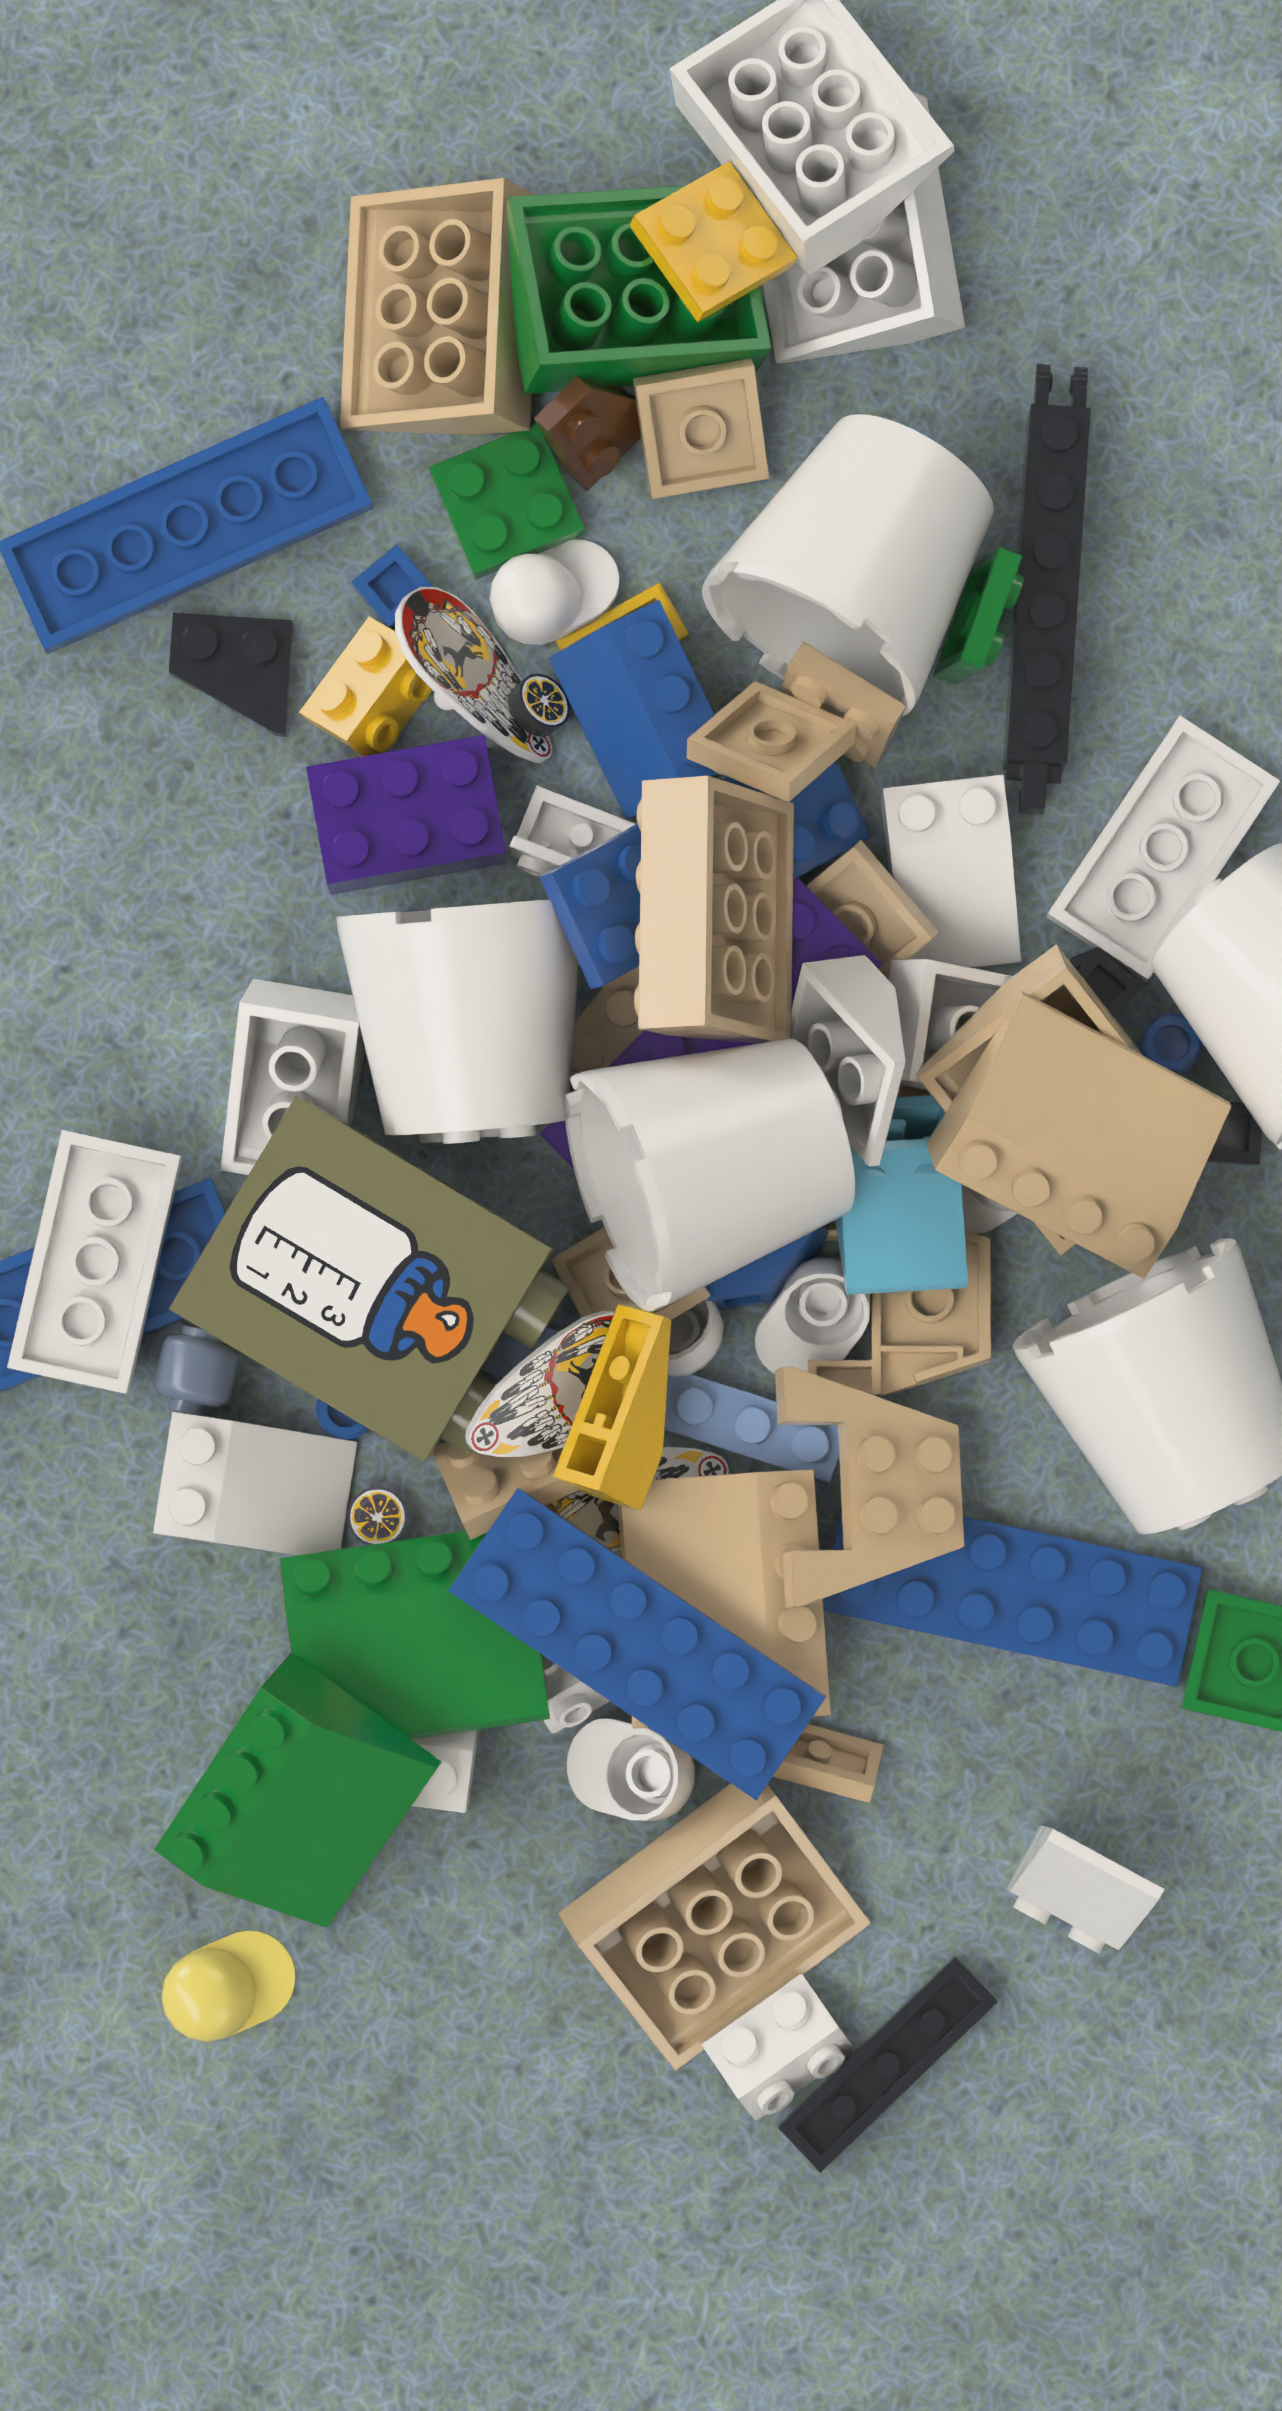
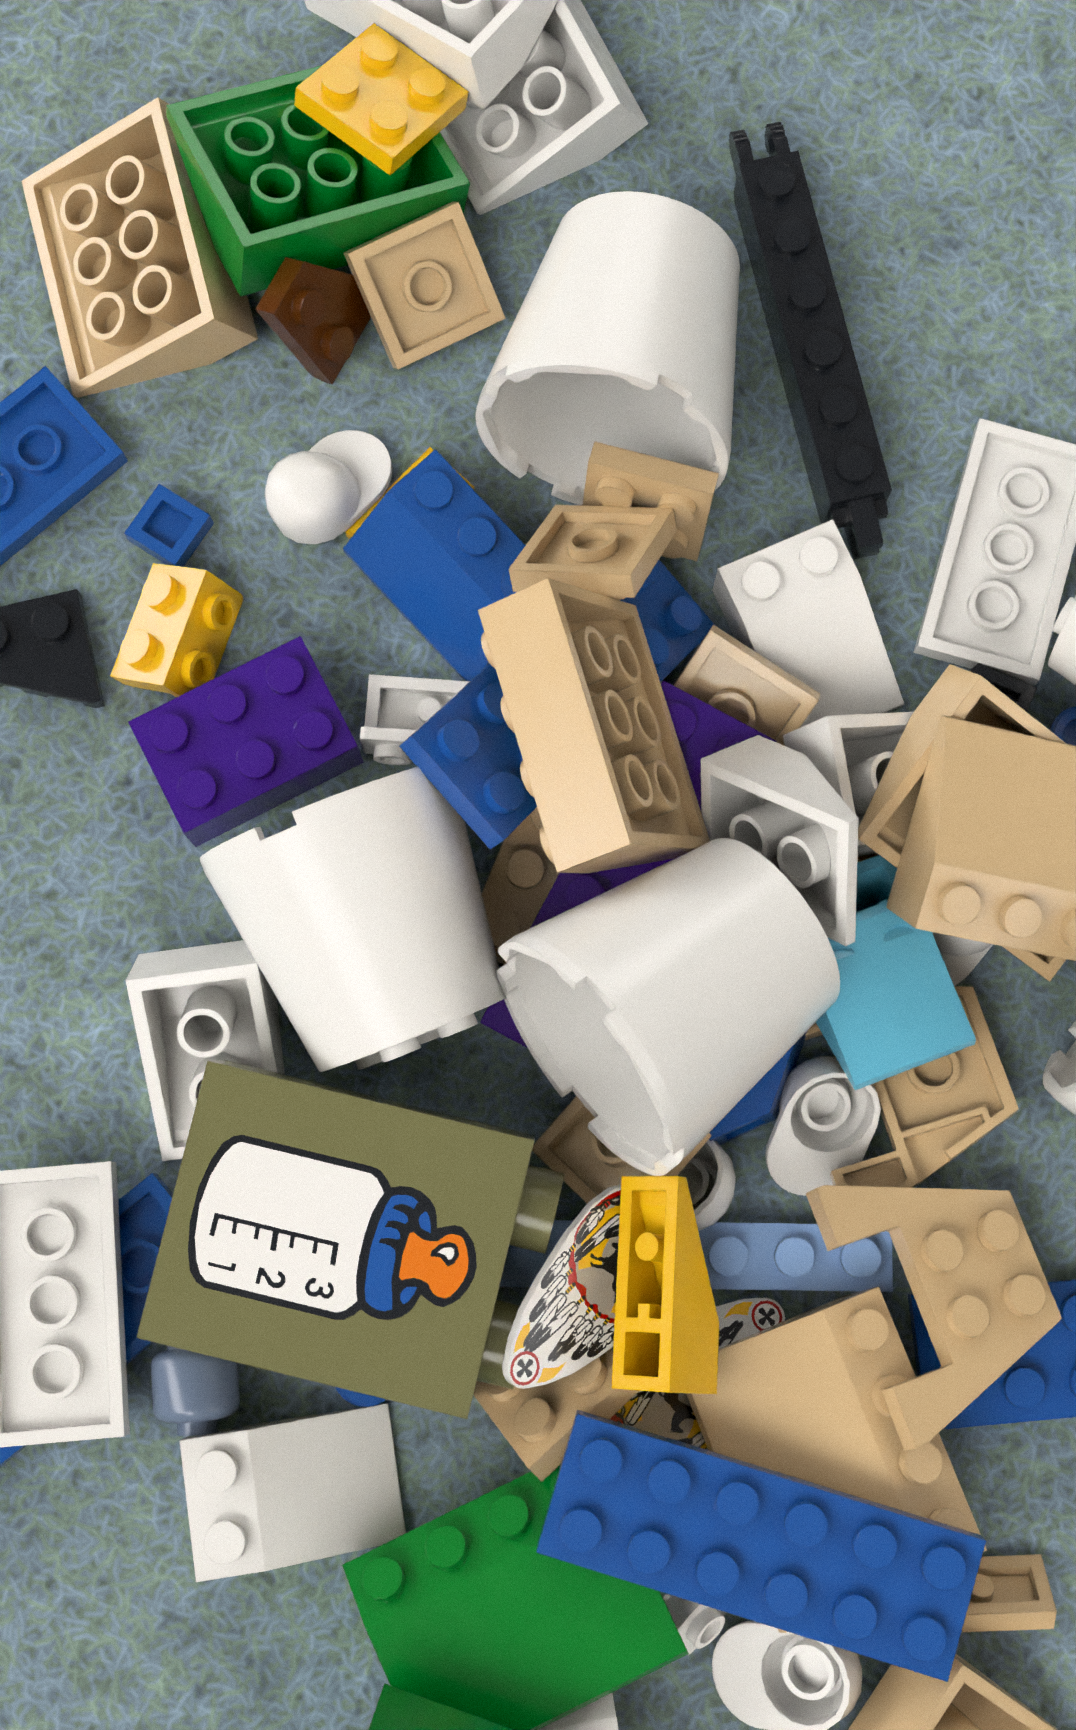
camera: 20 degrees left, 5 degrees down
tile [347,1486,409,1545] -> none
shield [395,587,552,763] -> none
green plate [429,423,585,580] -> none
black tile [508,674,570,737] -> none
green plate [933,547,1024,684] -> none

